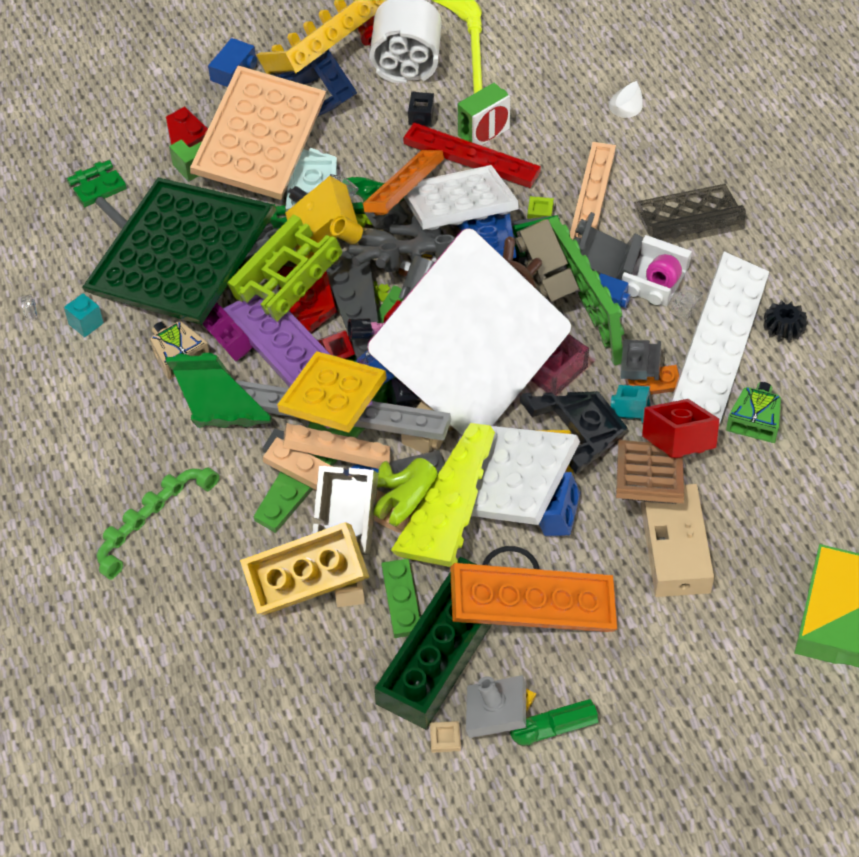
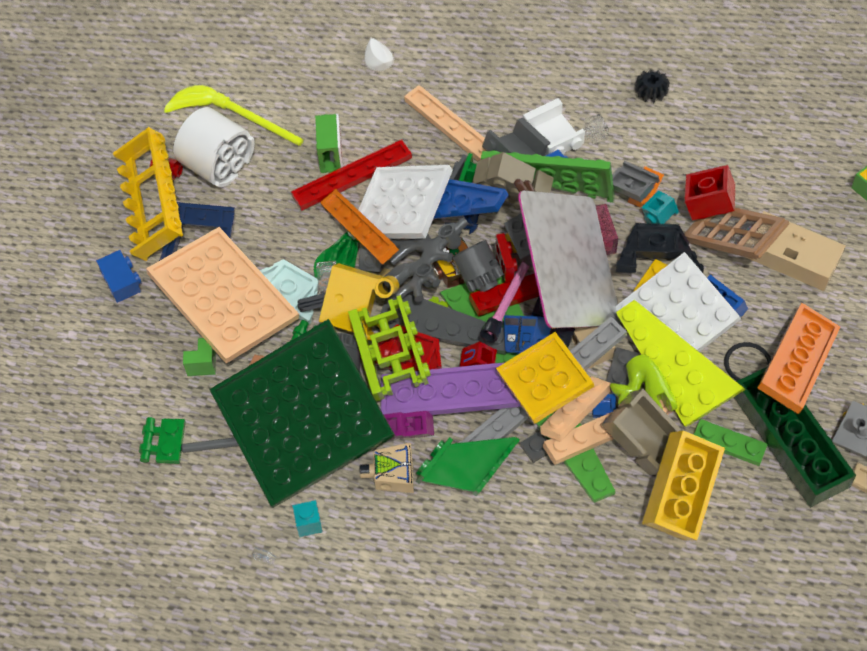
camera: 55 degrees left, 5 degrees up
bright green bar [96,467,219,580] -> none
red wing [166,106,208,148] -> none
black brick [408,92,435,126] -> none
lime plate [527,196,554,219] -> none
clear smoke fence [634,184,746,244] -> none
dark pink head [646,254,682,288] -> none
white plate [670,252,769,424] -> none
bright green torso [726,382,781,443] -> none

